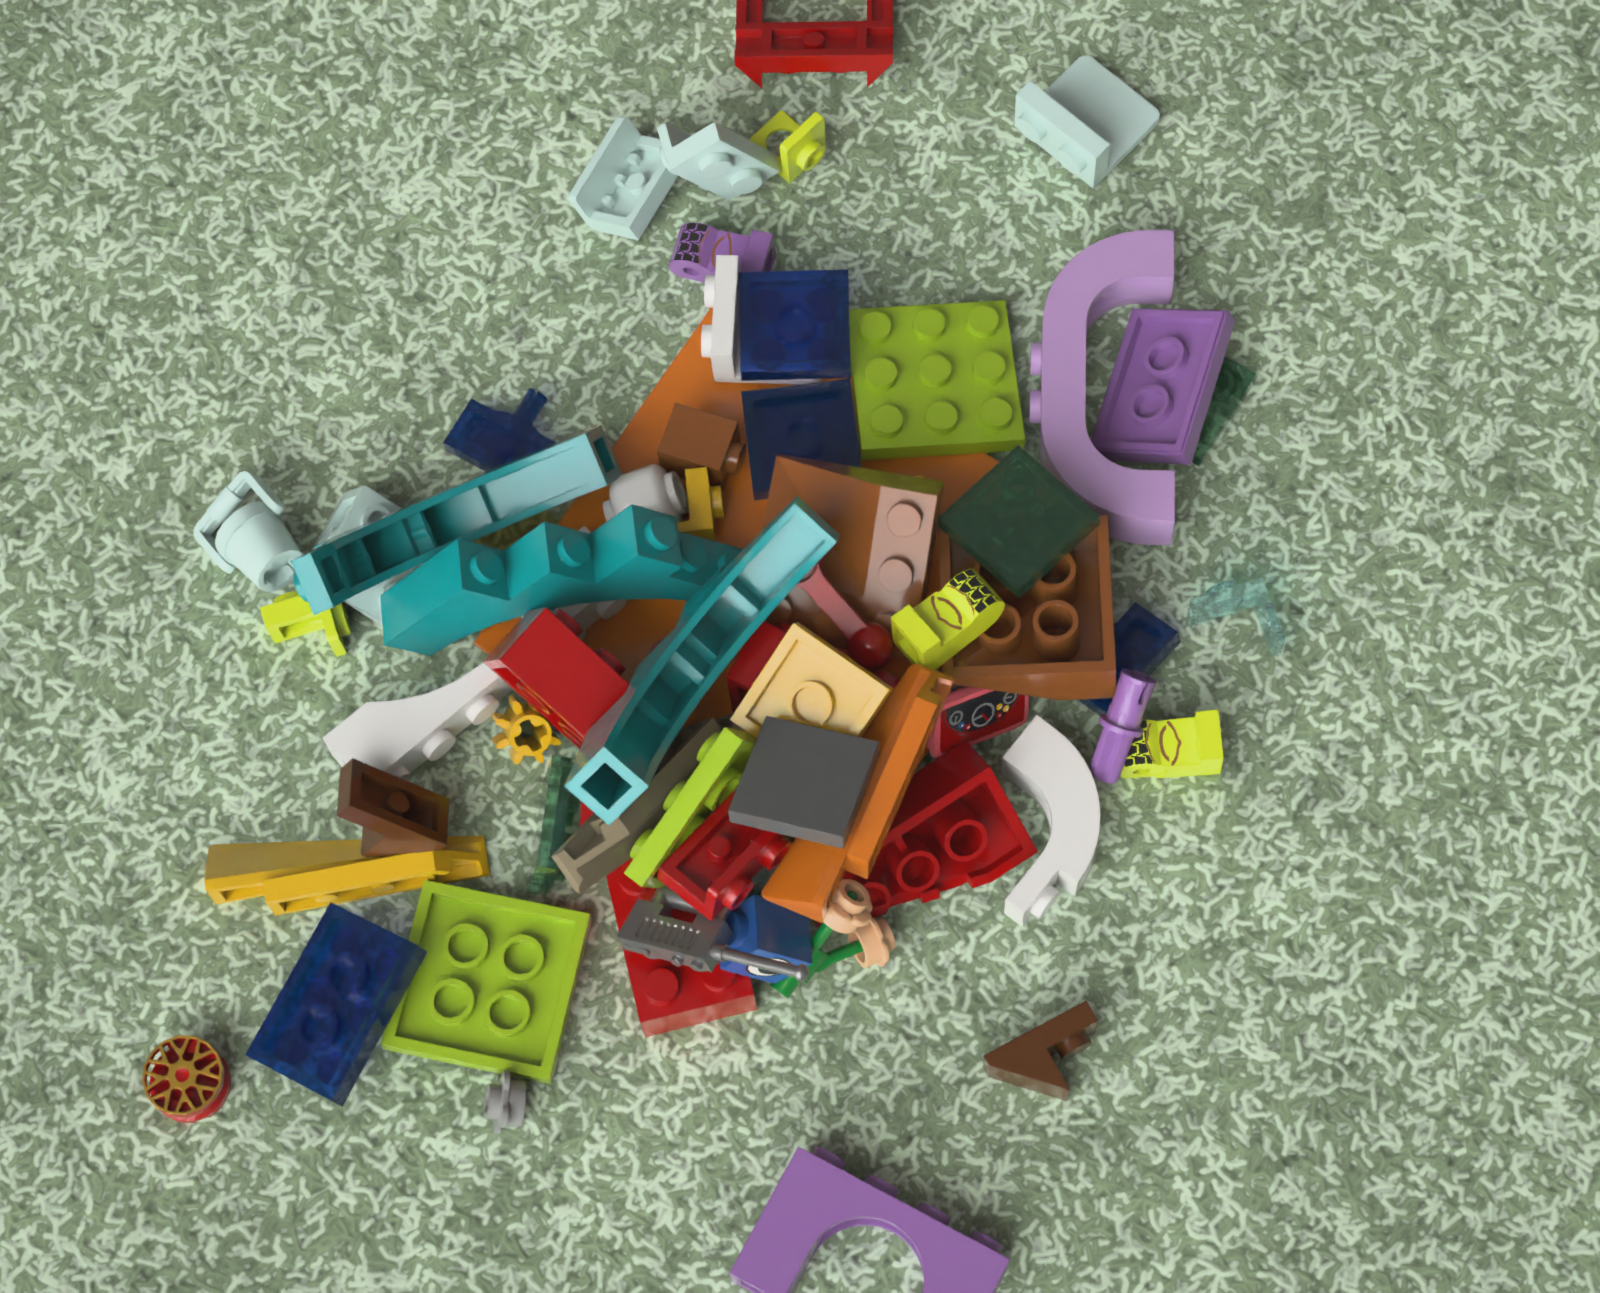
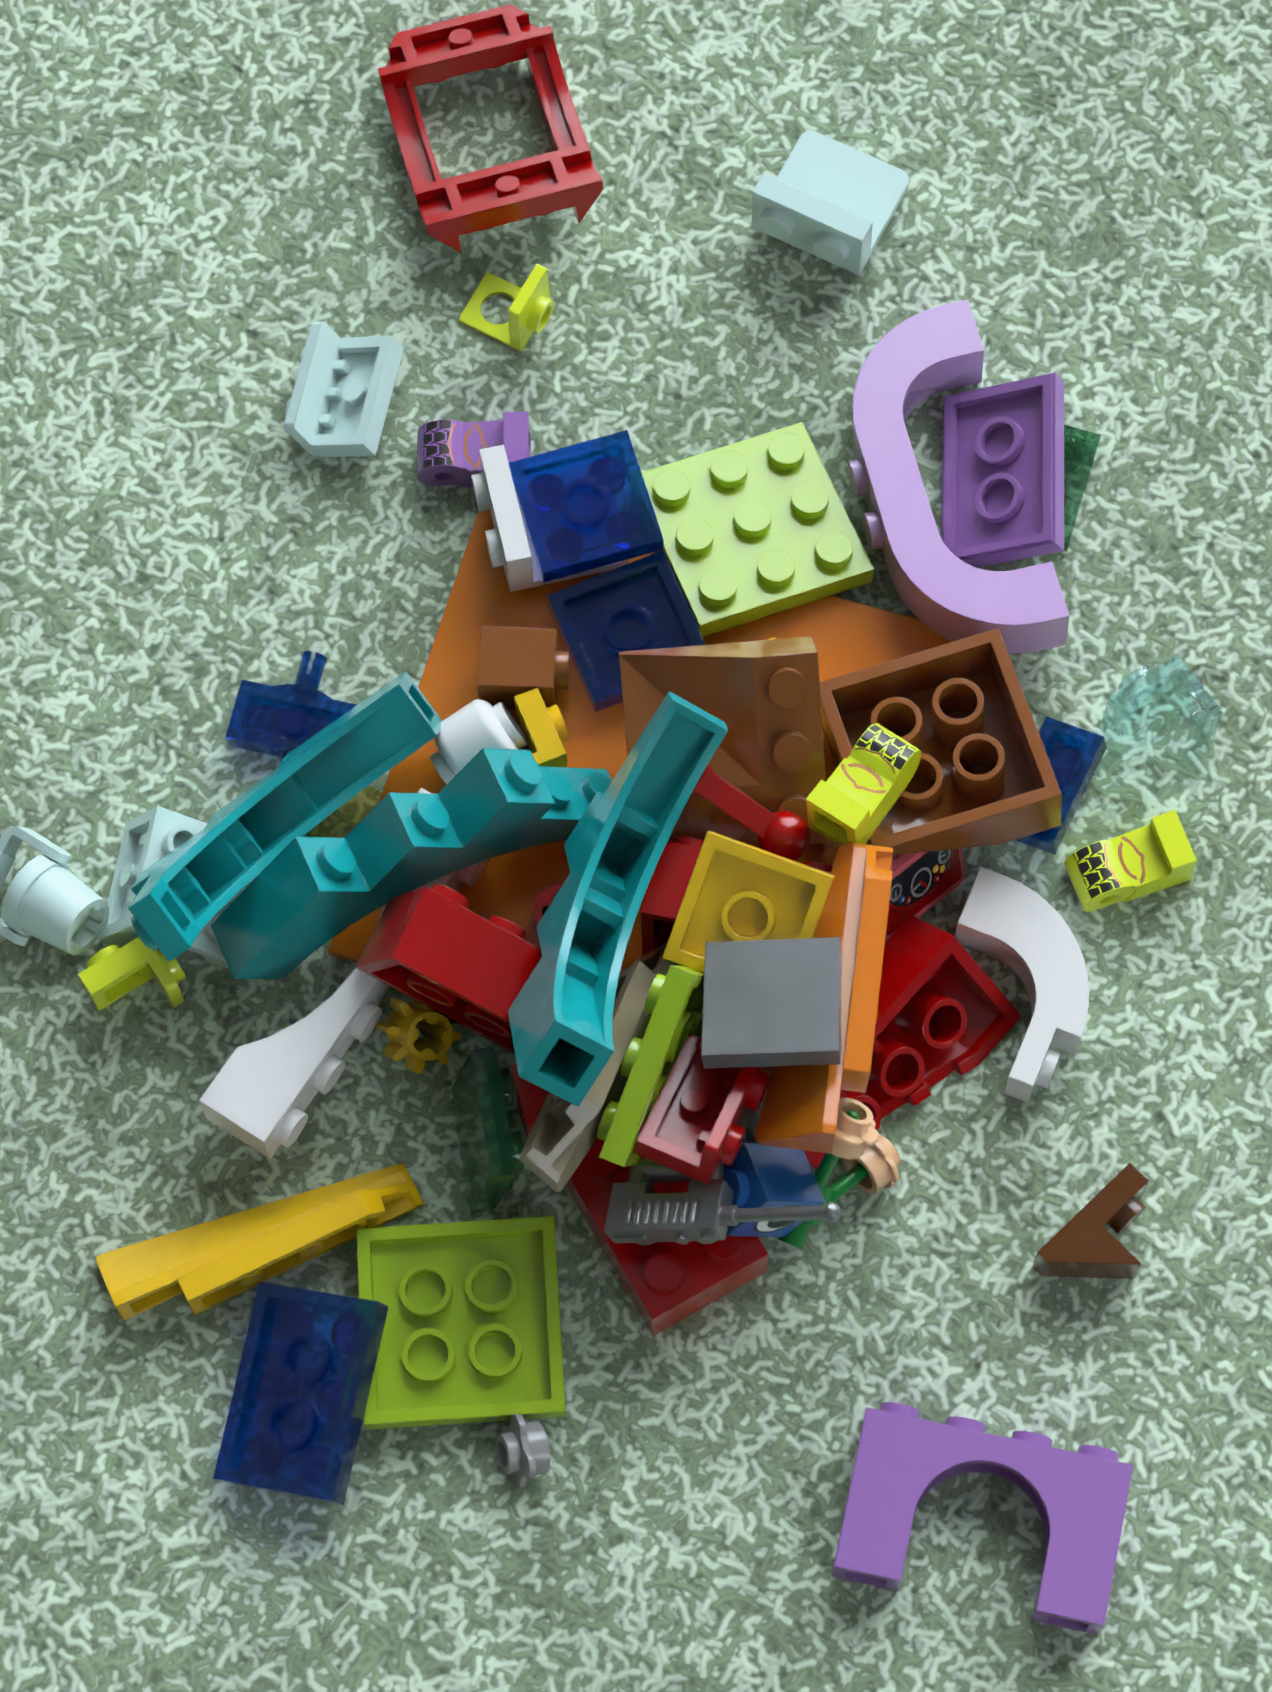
camera: 20 degrees left, 0 degrees up
wheel [142,1035,231,1123] -> none
reddish brown slope [337,758,449,857] -> none
light aqua bracket [657,122,780,200] -> none
clear green tile [937,445,1100,598] -> none
medium lavender axle [1089,668,1157,784] -> none

